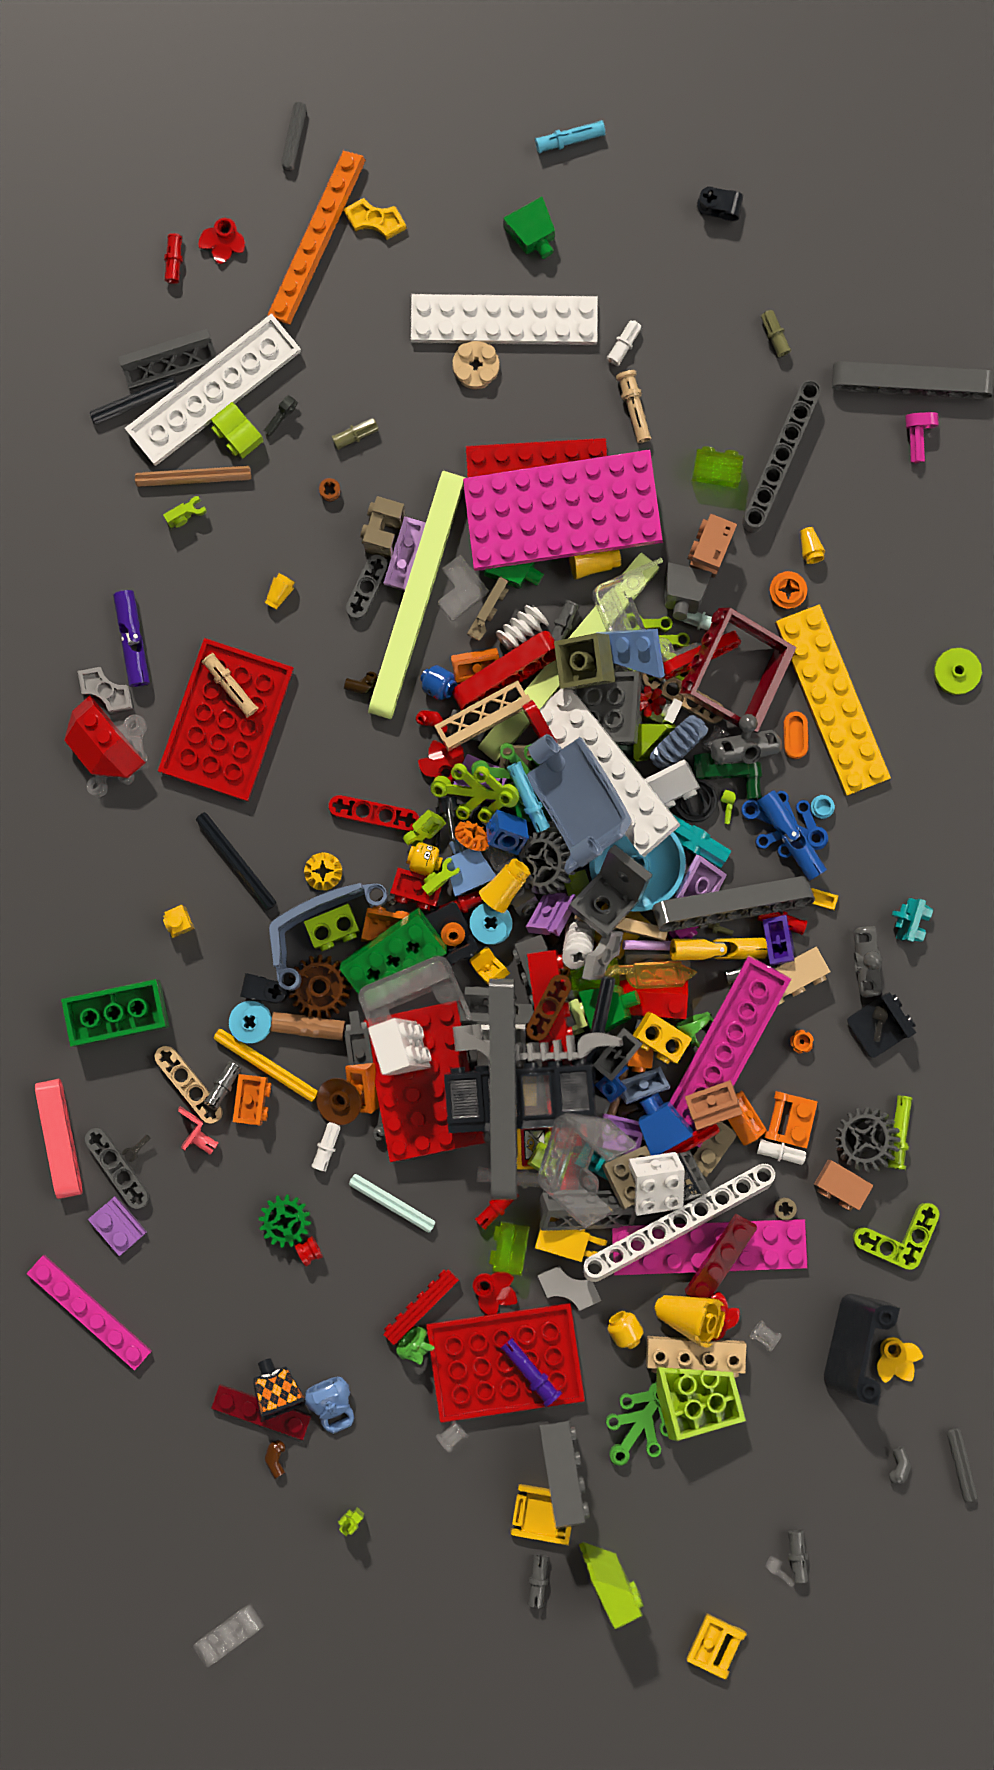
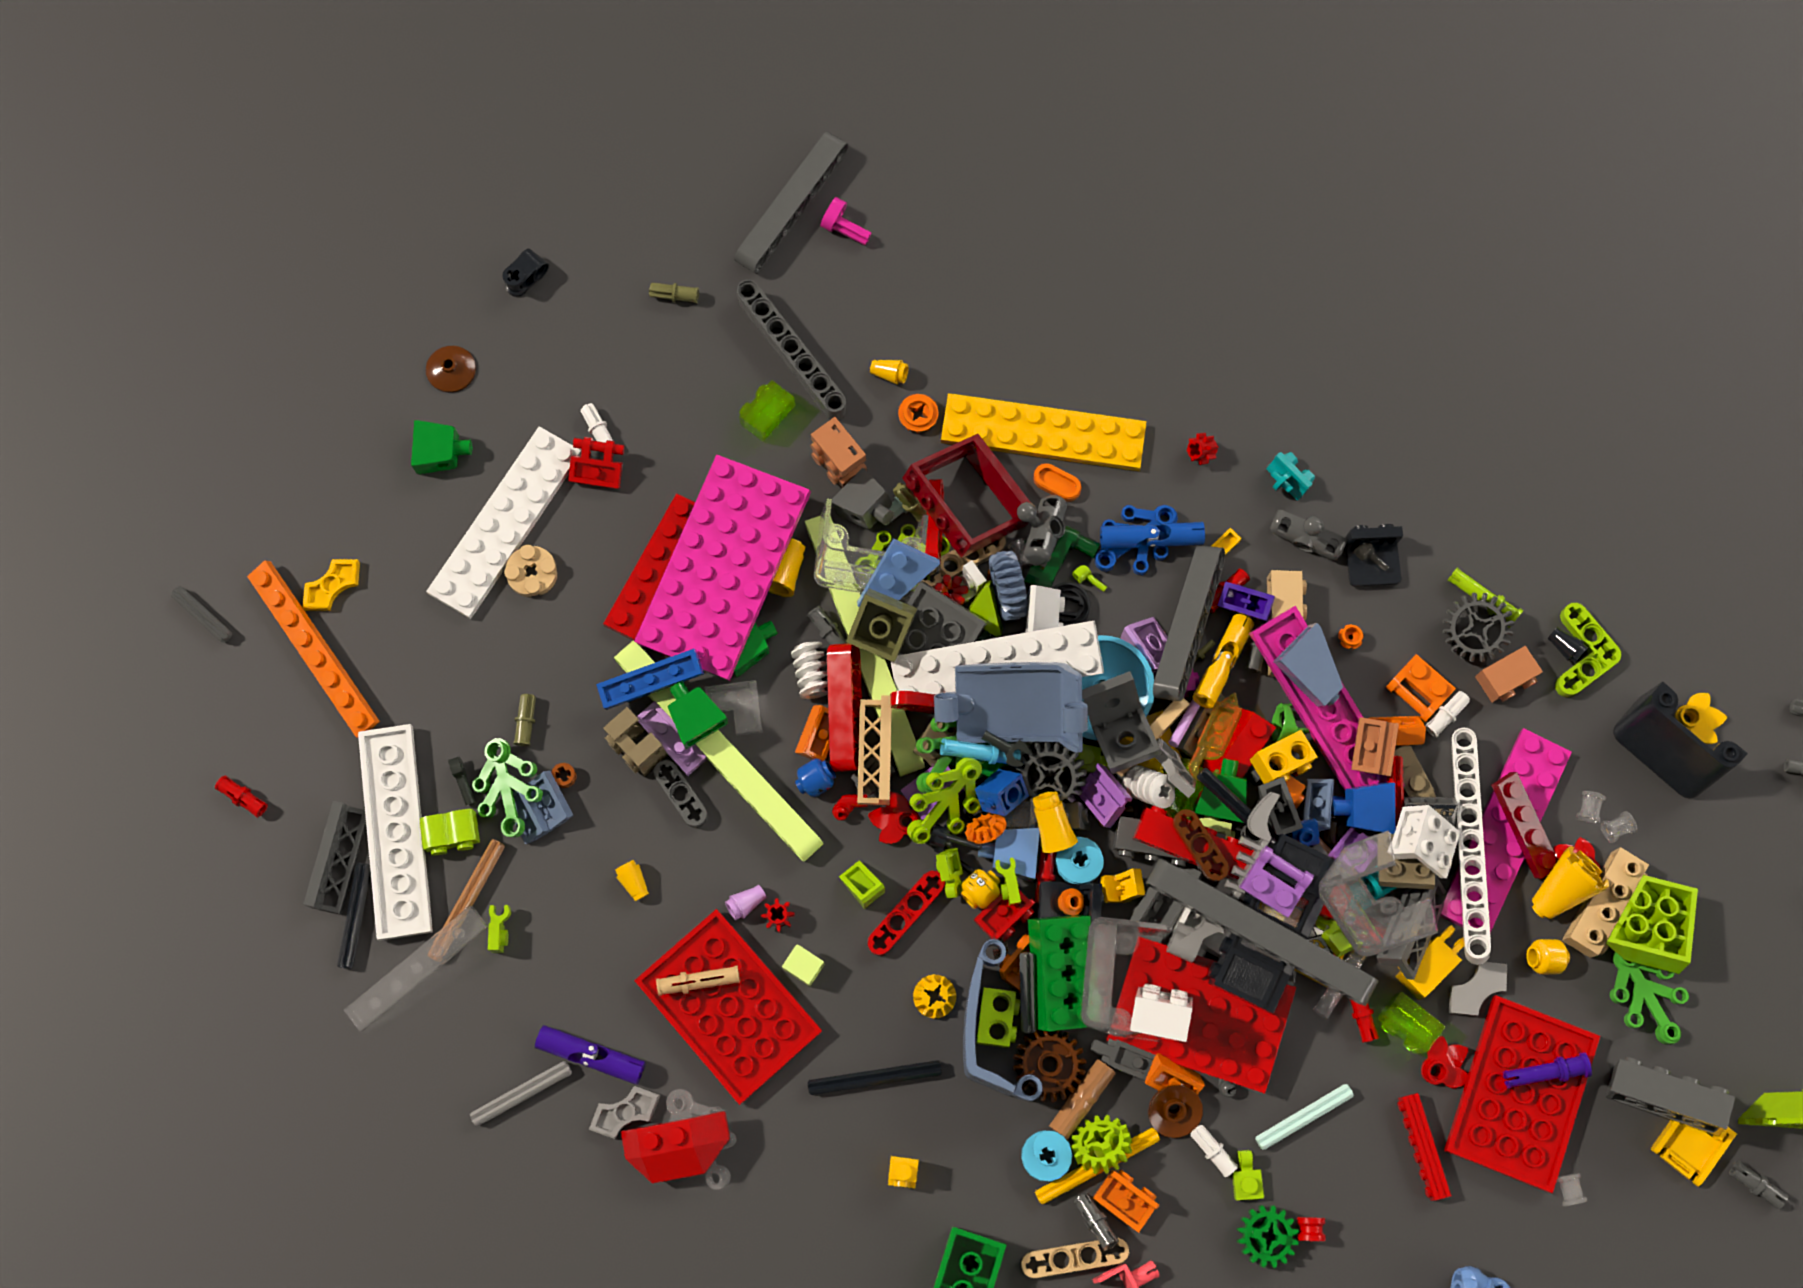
camera: 60 degrees left, 10 degrees down
red plate [198,218,245,264] -> none
black piece [240,973,288,1003] -> none
dark brown arm [344,671,378,694] -> none
bright green piece [397,1326,434,1364] -> none
dark tan hinge [467,577,509,641] -> none
medium azure pin [535,120,606,153] -> none
tan pin [616,370,651,443] -> none
teal piece [672,814,731,869] -> none
dark tan bush [774,1198,797,1220] -> none
medium azure plate [811,795,835,819] -> none
lime plate [933,648,982,695] -> none
none -> clear tile [344,906,488,1031]
none -> reddish brown dish [426,346,476,393]
none -> light grey axle [470,1061,572,1126]
none -> plant [472,738,543,838]
none -> sand blue slope [502,770,574,844]
none -> red plate [568,437,625,489]
none -> blue plate [596,649,704,710]
none -> green torso [667,682,729,750]
none -> lavender cone [725,885,767,920]
none -> red gear [761,898,795,933]
none -> yellowish green panel [782,945,825,987]
none -> lime slope [839,860,885,909]
none -> olive axle [893,483,927,522]
none -> pearl dark grey bar [981,730,1030,766]
none -> dark grey axle [1020,952,1037,1033]
none -> lime gear [1071,1115,1132,1174]
none -> red gear [1186,433,1219,465]
none -> lime plate [1232,1150,1264,1201]
none -> medium lavender plate [1239,846,1314,918]
none -> sand blue slope [1273,623,1343,707]
none -> black cone [1548,627,1589,664]
none -> clear bush [1576,791,1606,824]

